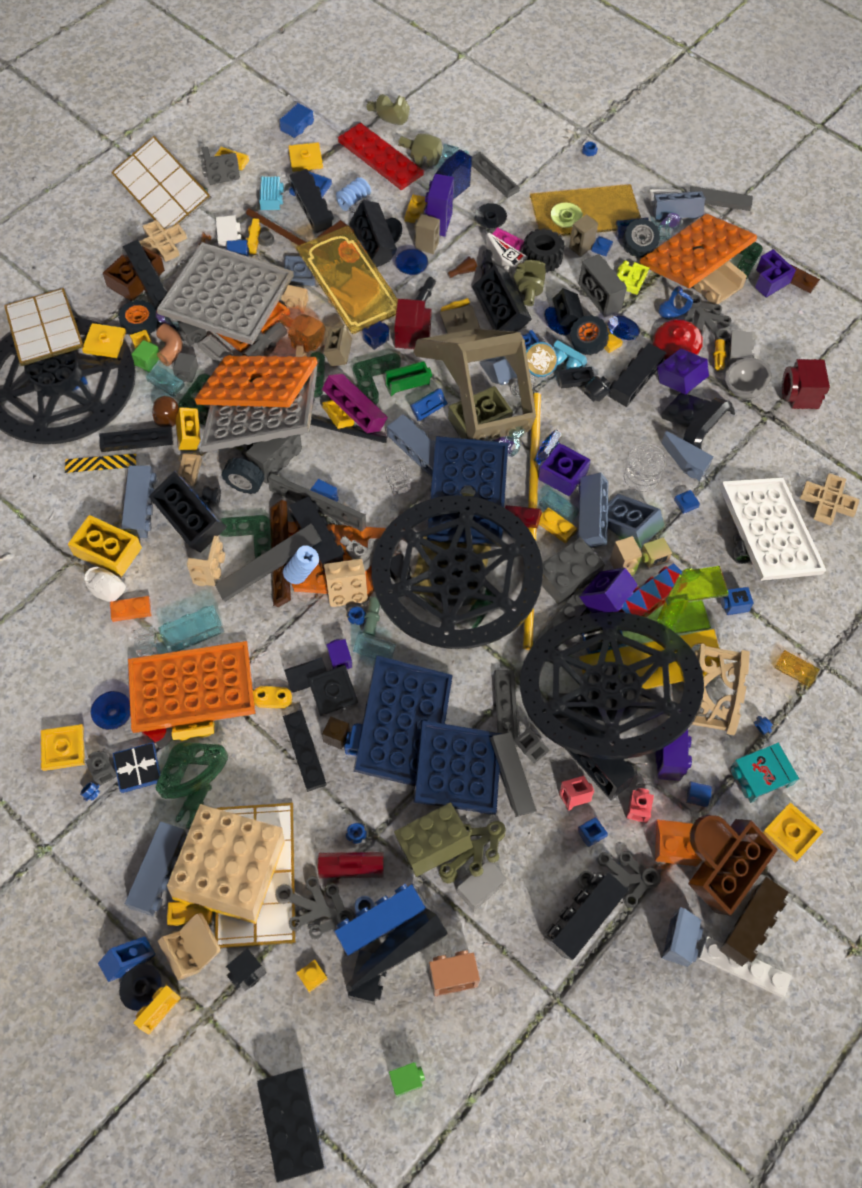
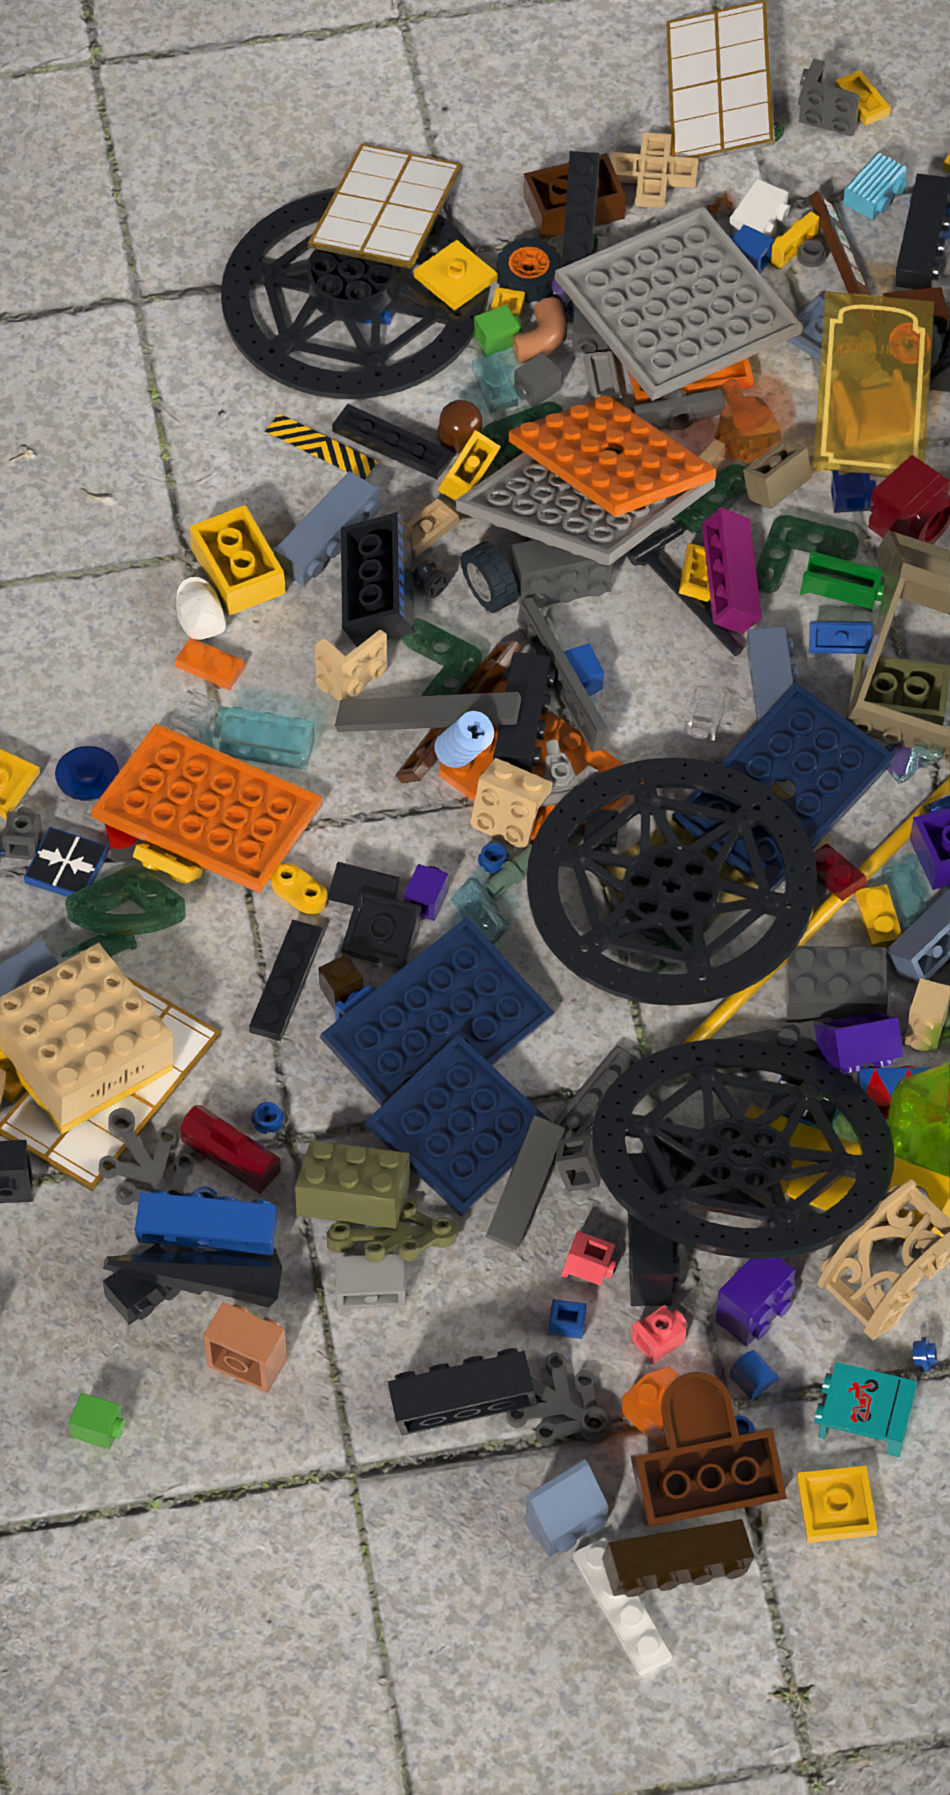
camera: 40 degrees right, 5 degrees down
tan brick [281,285,308,313] -> none
yellow plate [297,959,328,993] -> none

